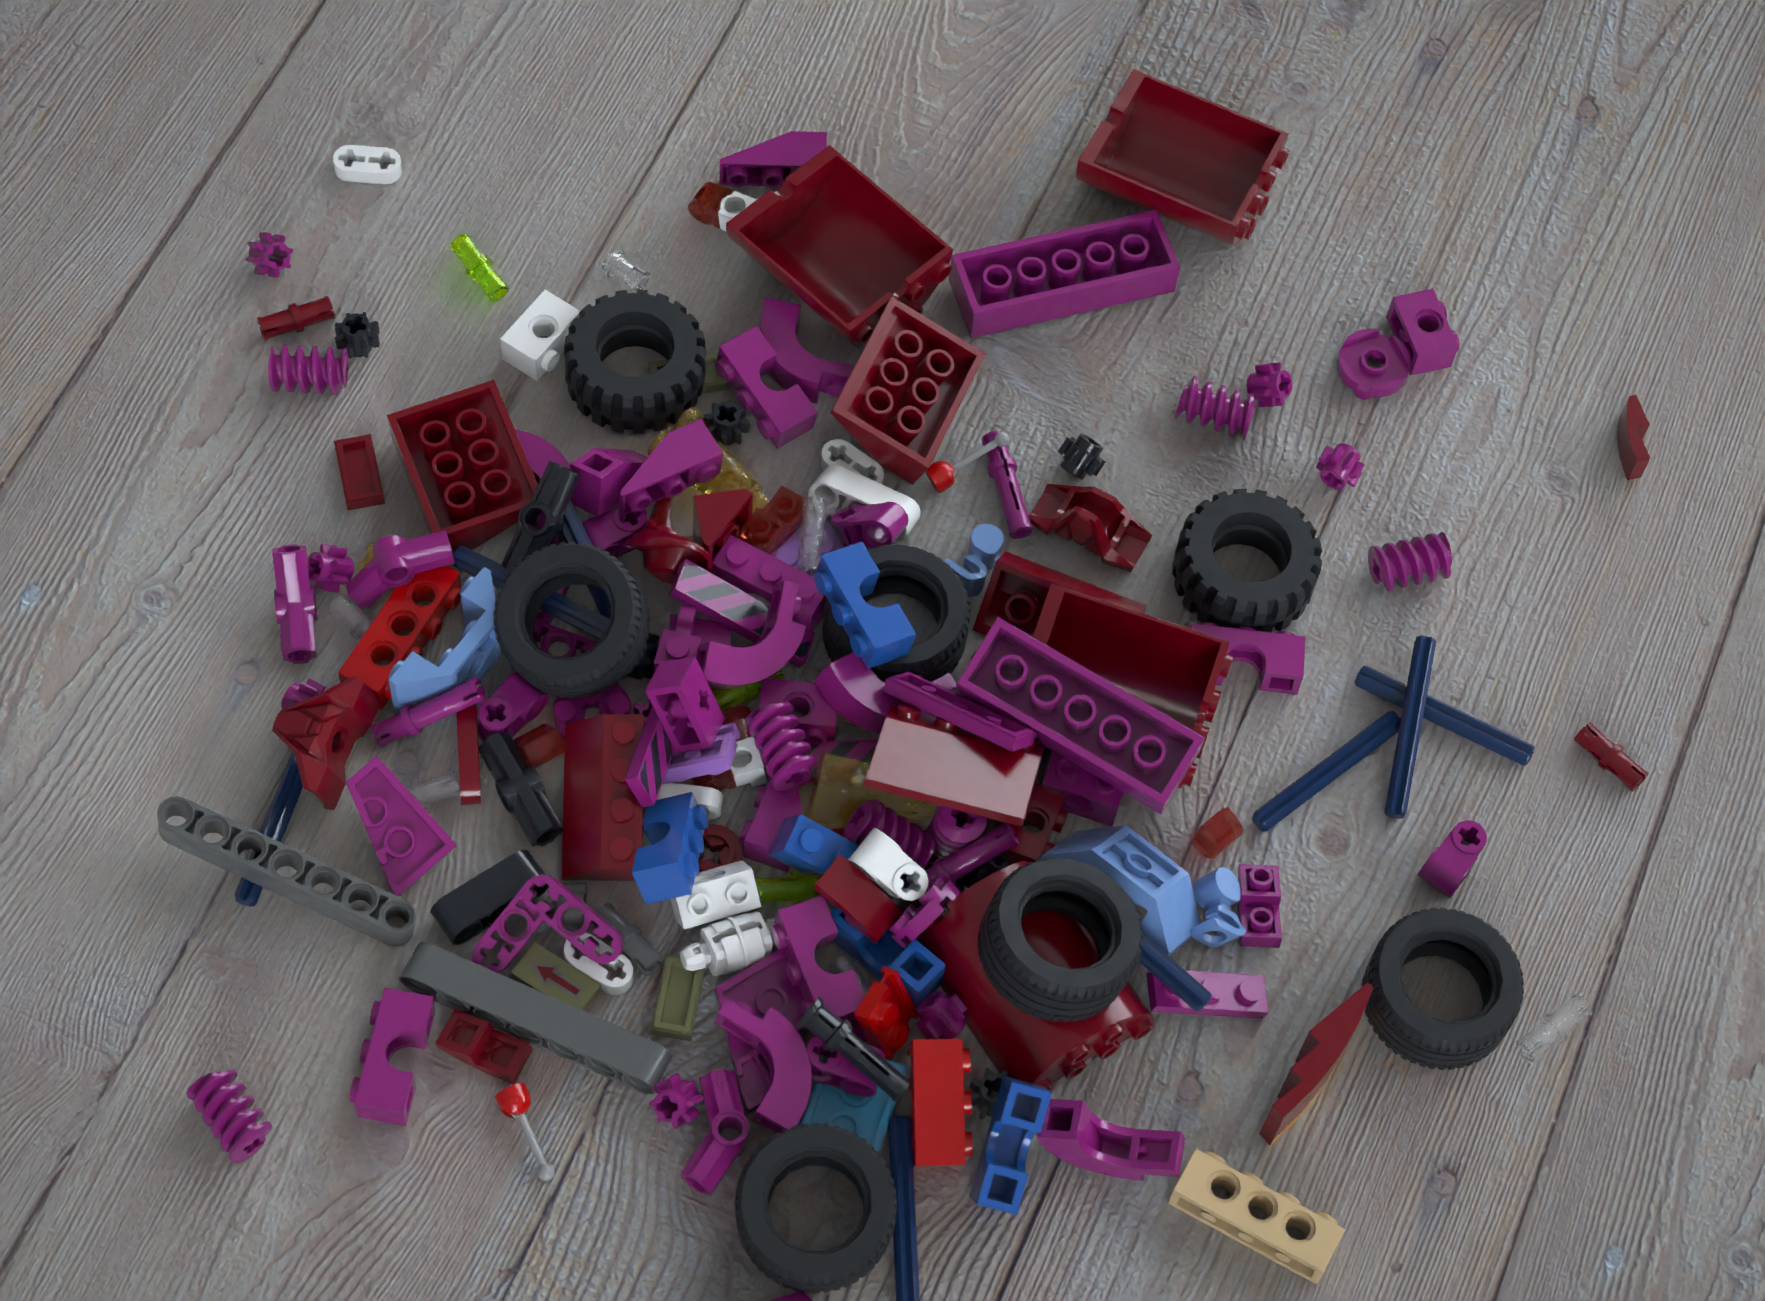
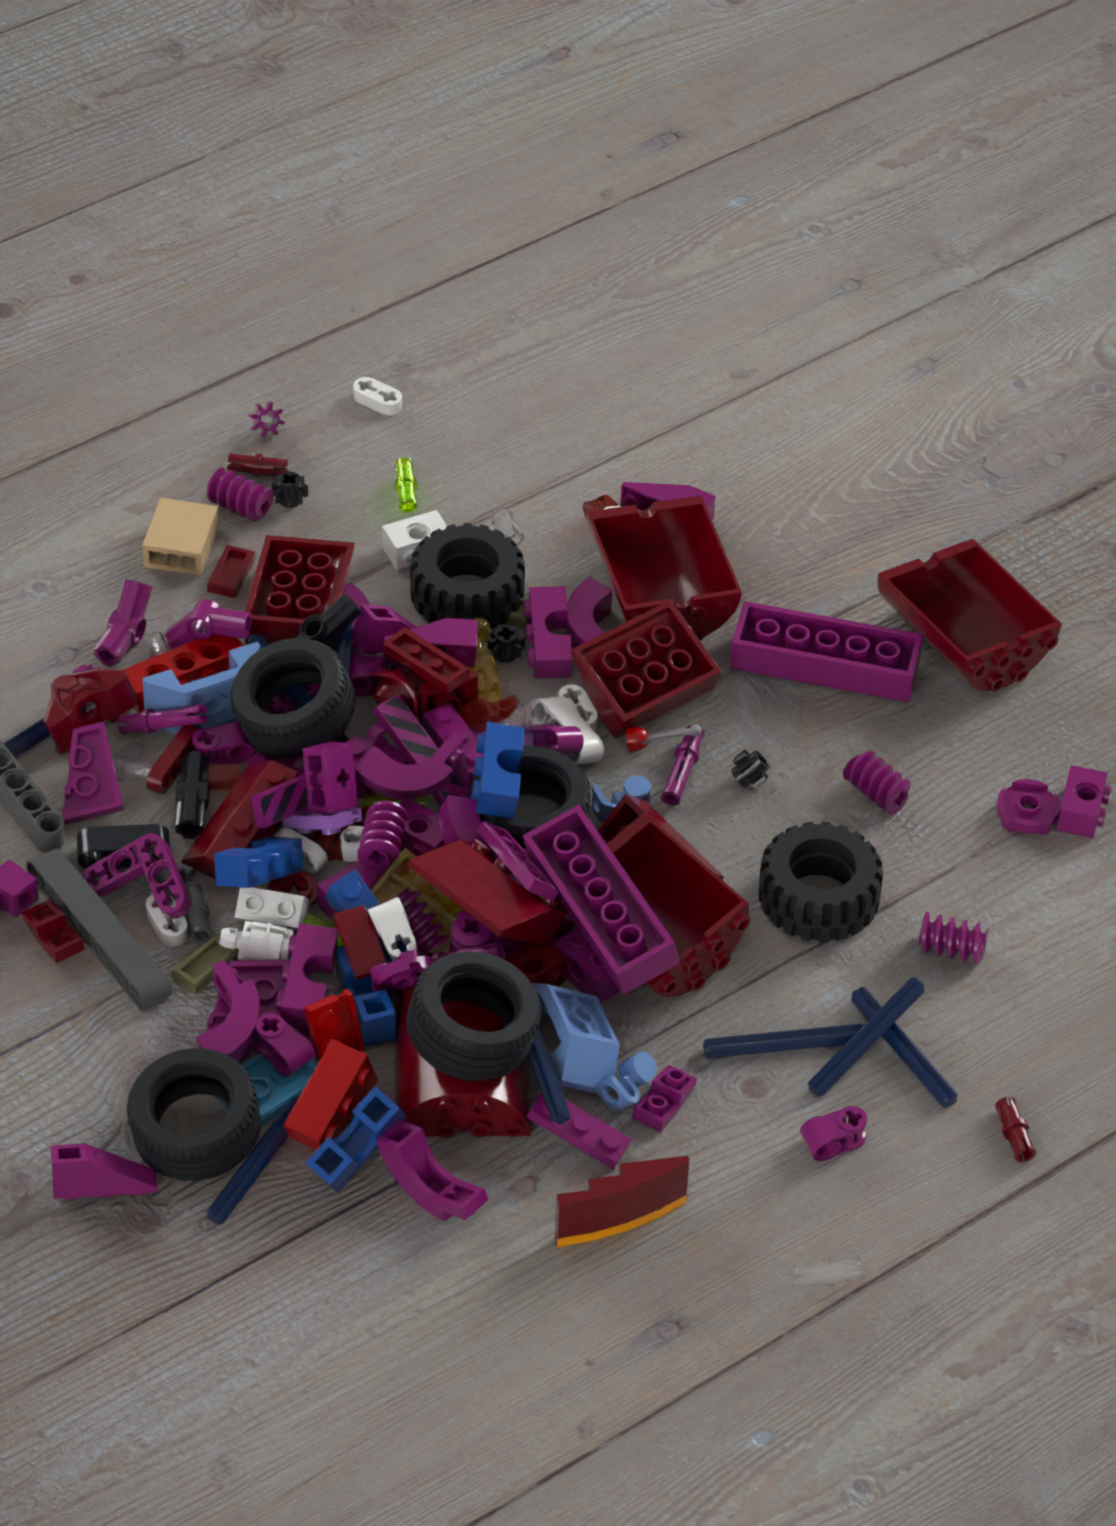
camera: 35 degrees right, 15 degrees down
magenta gear [308,544,354,593] -> none
hinge [495,1083,554,1181] -> none
olive tile [511,942,601,1011] -> none
magenta gear [649,1073,704,1129] -> none
magenta piece [680,1069,749,1196] -> none
black pin [796,996,912,1102] -> none
magenta gear [915,991,967,1039] -> none
dark red piece [1028,483,1152,572] -> none
tan brick [1168,1149,1346,1285] -> none
magenta arch [1190,622,1305,695] -> none
clear red brick [1190,807,1243,859] -> none
magenta gear [1246,363,1292,408] -> none
magenta gear [1316,443,1365,489] -> none
black tyre [1362,908,1524,1070] -> none
none -> tan brick [142,497,219,576]
none -> dark red plate [382,627,470,694]

